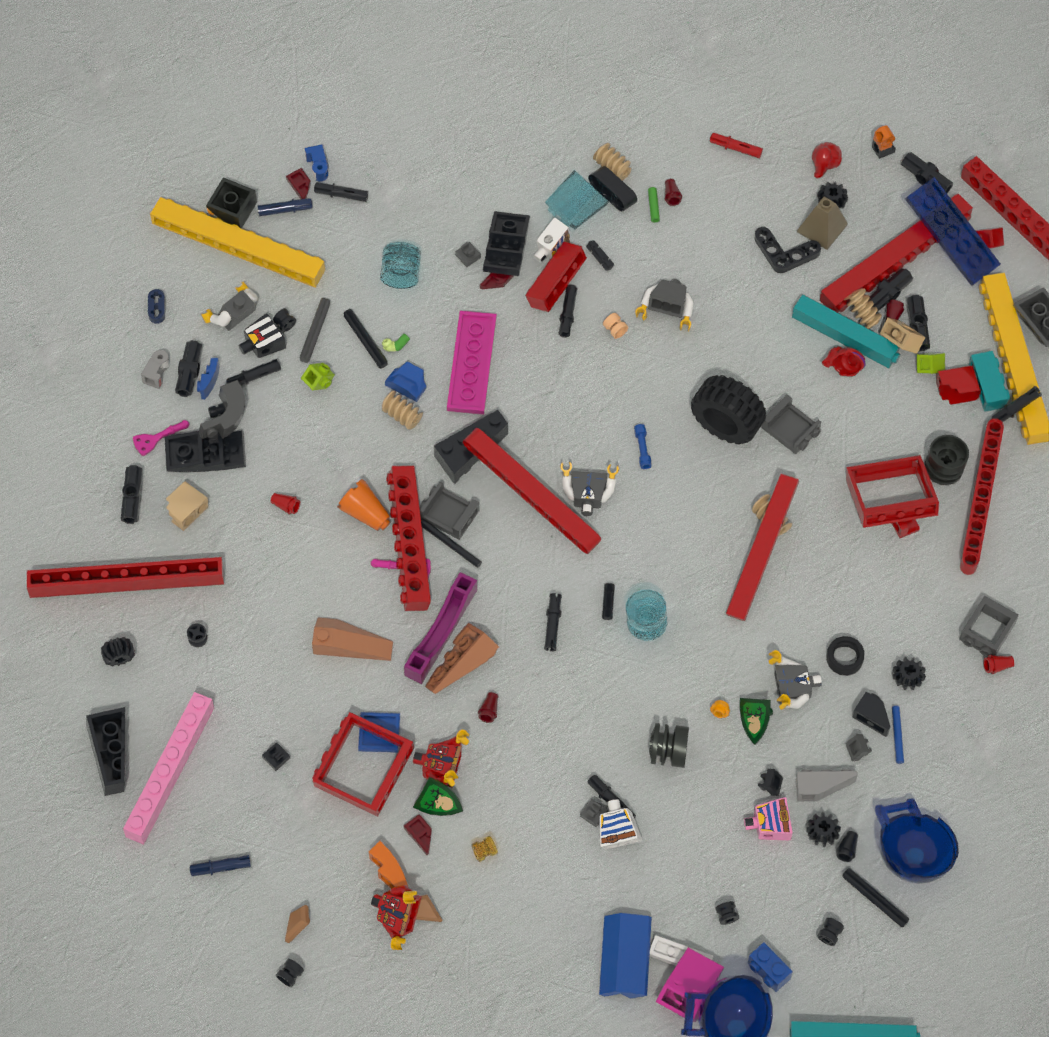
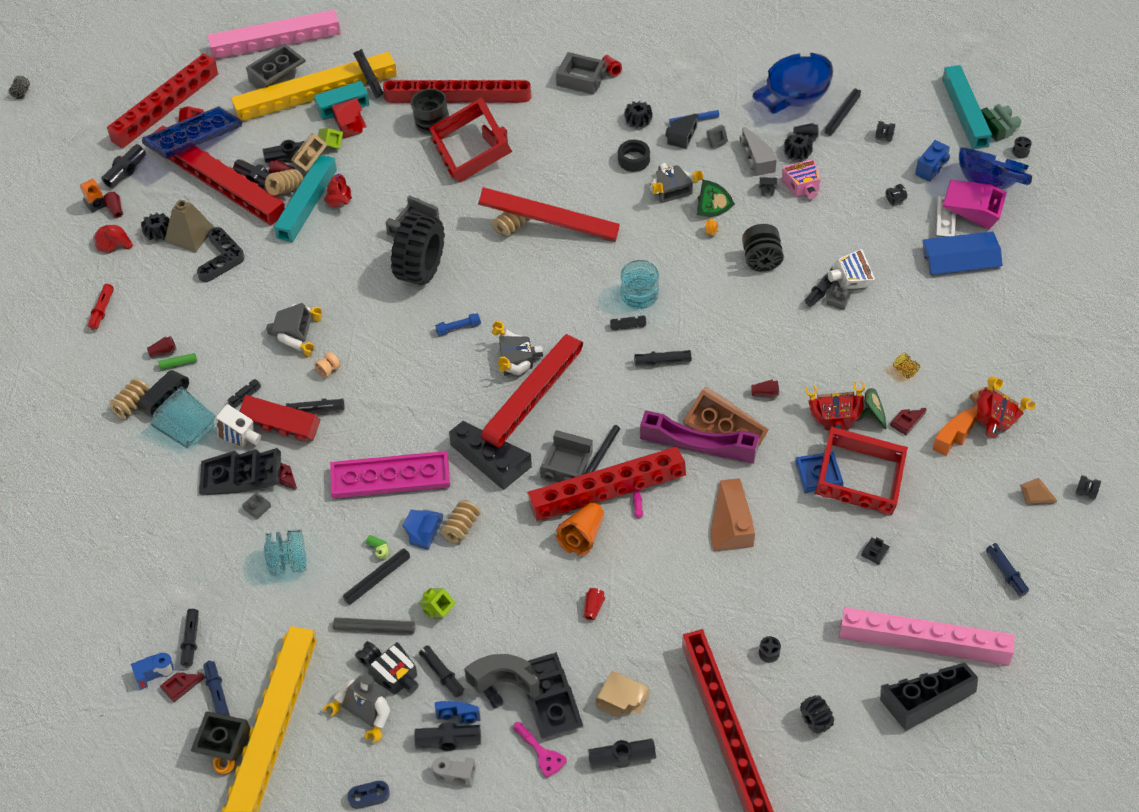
camera: 100 degrees left, 10 degrees down
none -> dark red cone [103,192,123,218]

